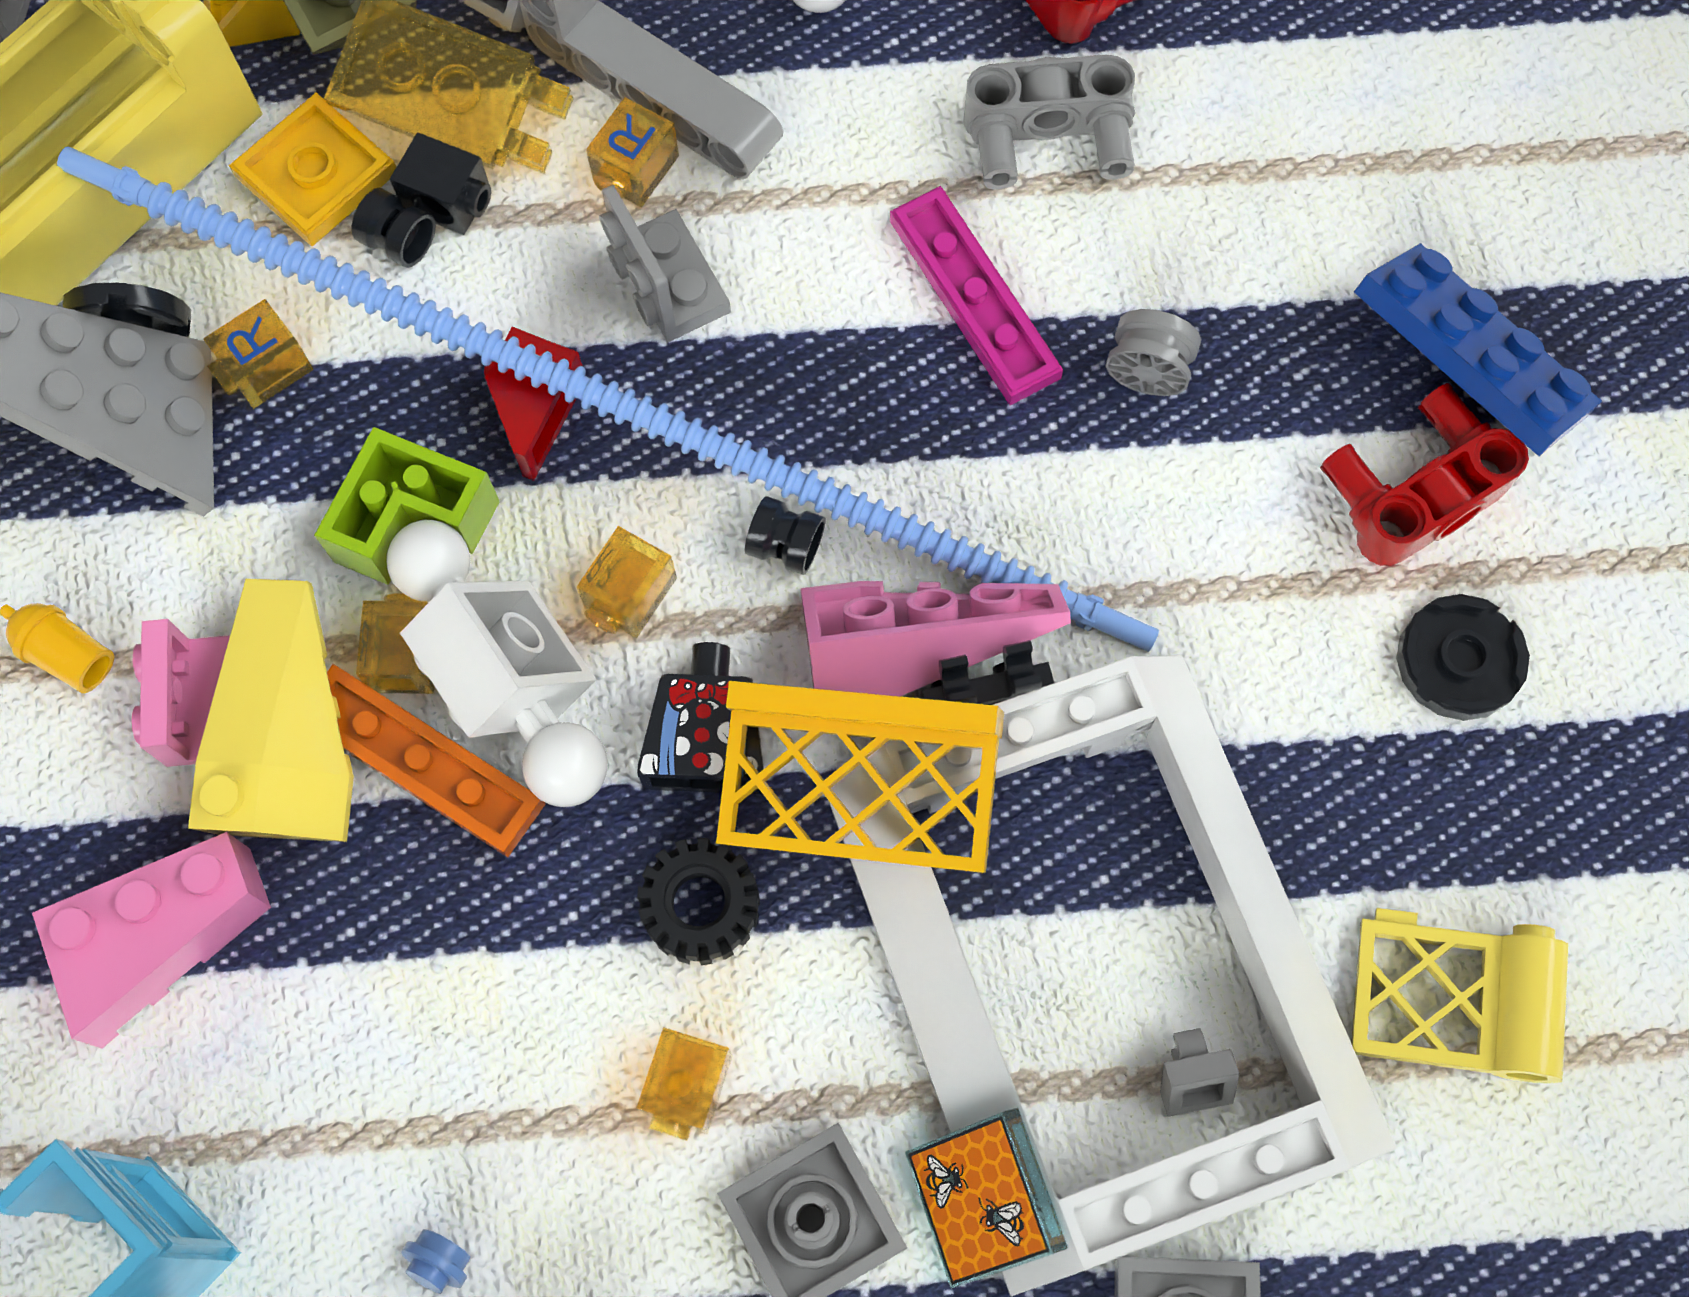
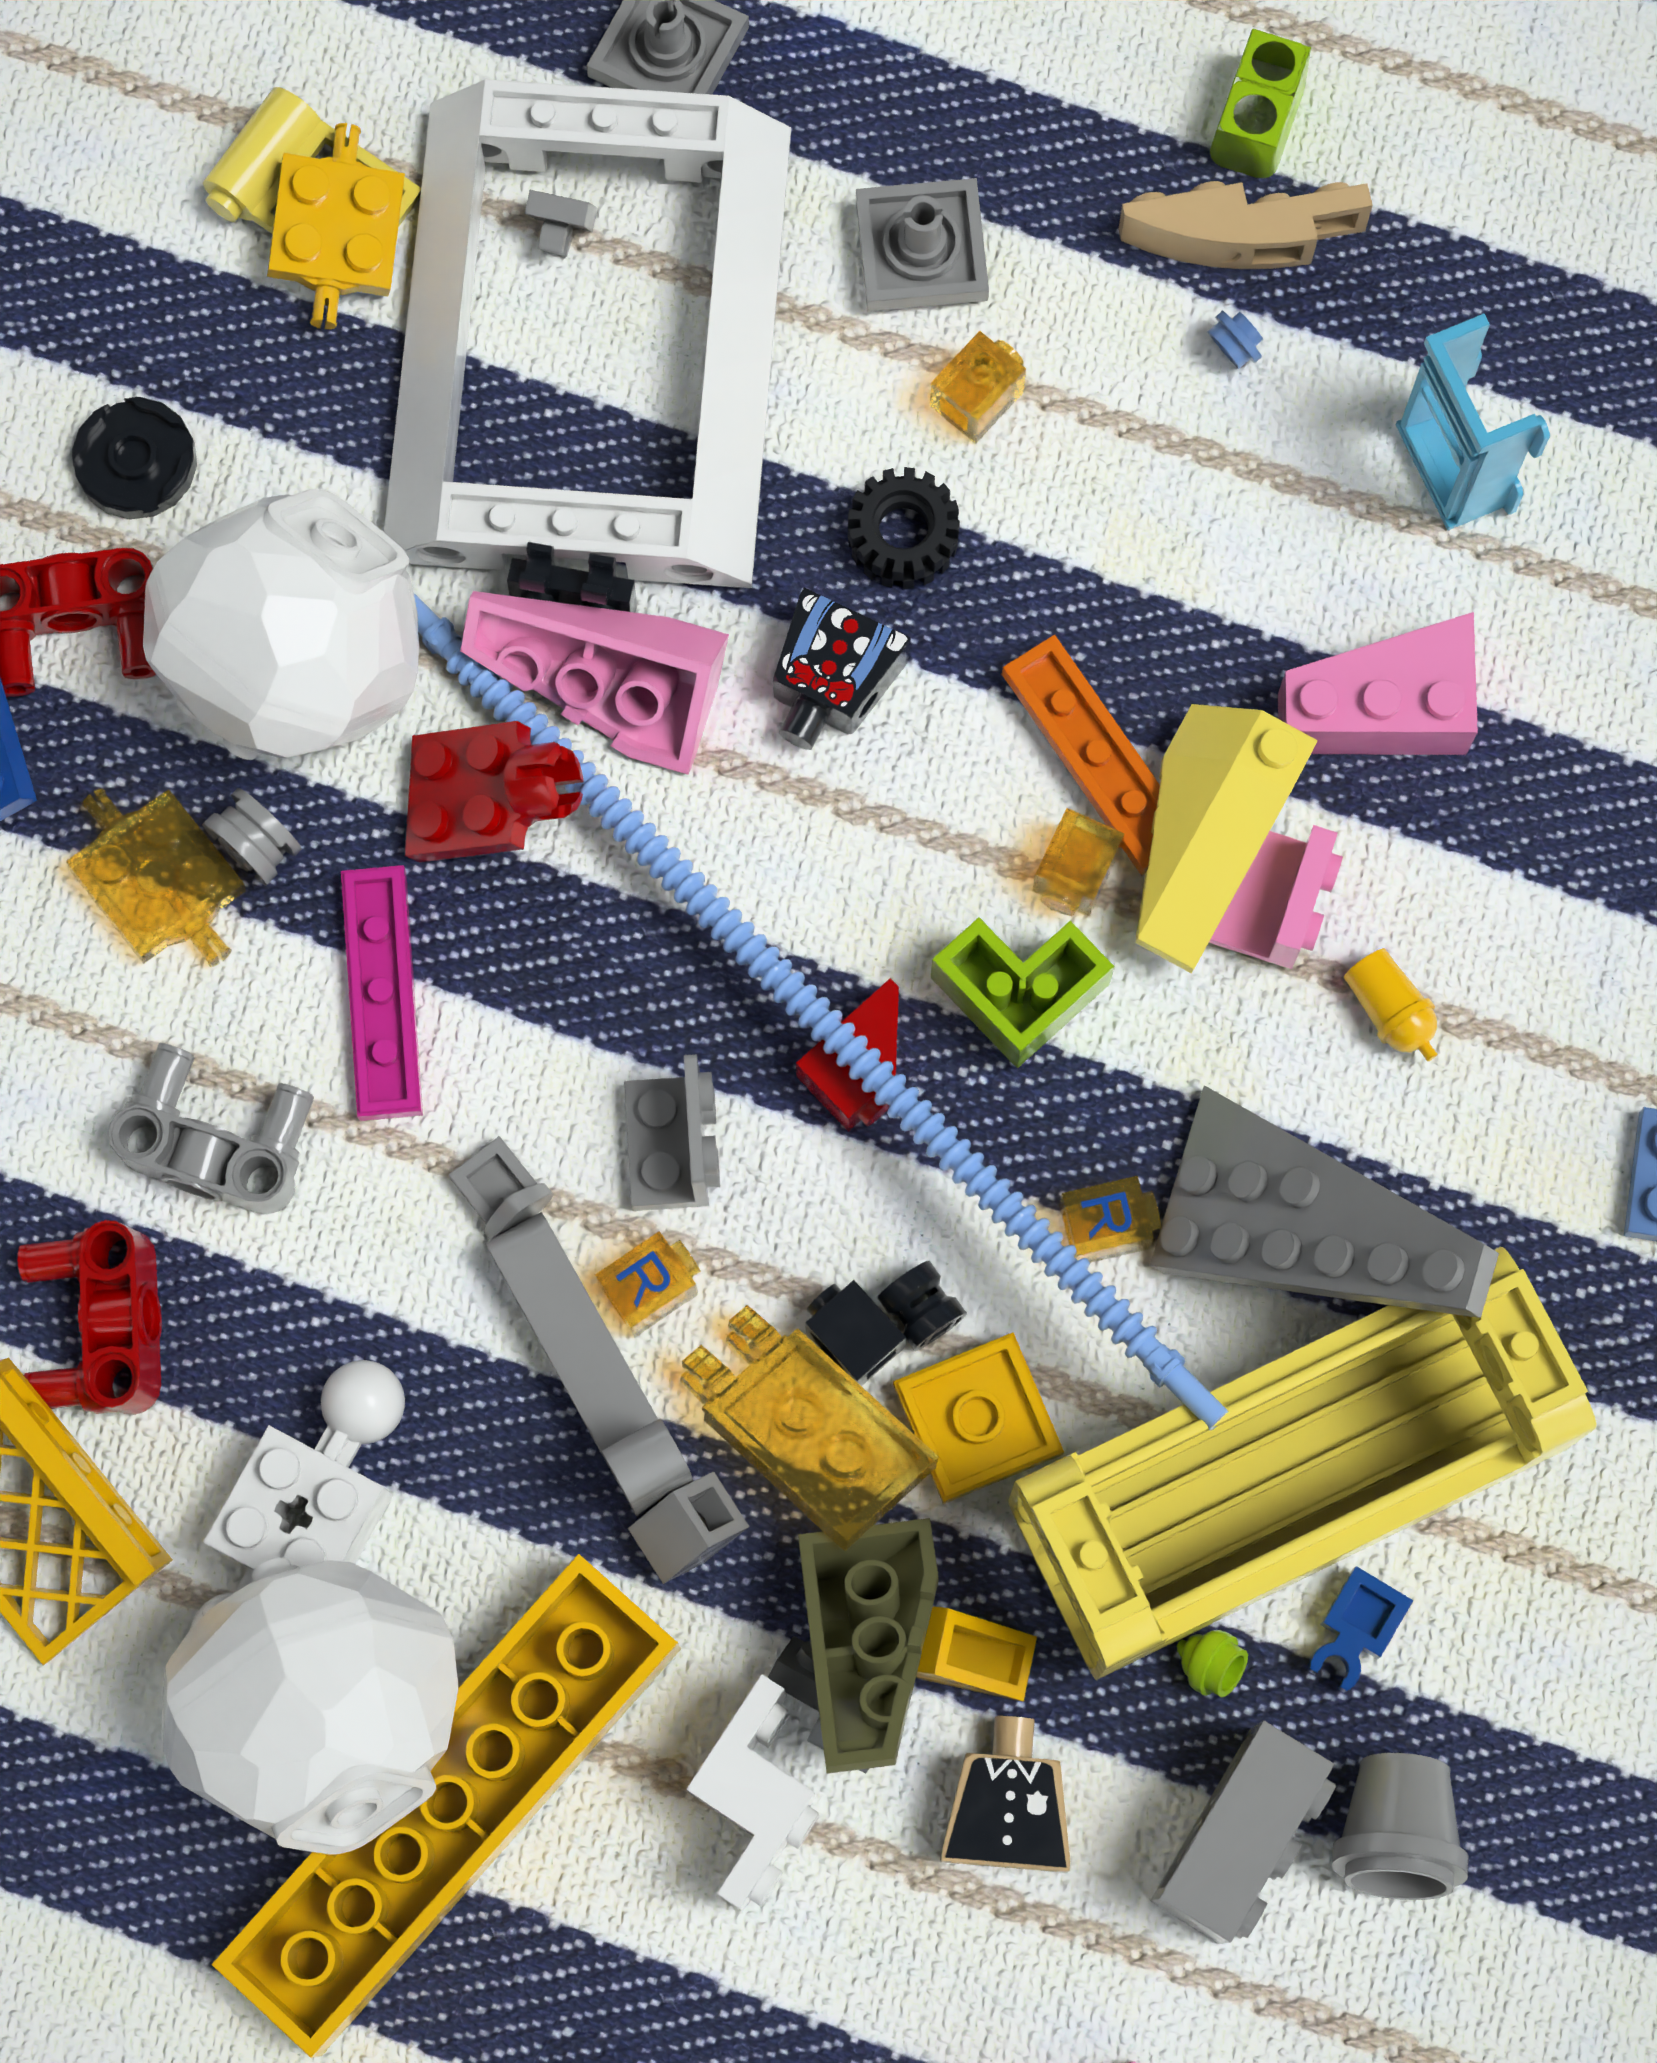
camera: 155 degrees left, 5 degrees up
black tile [63,282,191,337] -> none
white brick [387,520,608,807] -> none
clear yellow brick [576,526,677,638] -> none
yellow fence [716,681,1004,873] -> none
black wheel [744,496,826,575] -> none
tile [905,1108,1068,1288] -> none
none -> clear yellow plate [66,788,246,967]
none -> white rock [143,488,419,760]
none -> yellow plate [267,123,405,329]
none -> red plate [405,721,584,862]
none -> light grey tile [449,1136,554,1240]

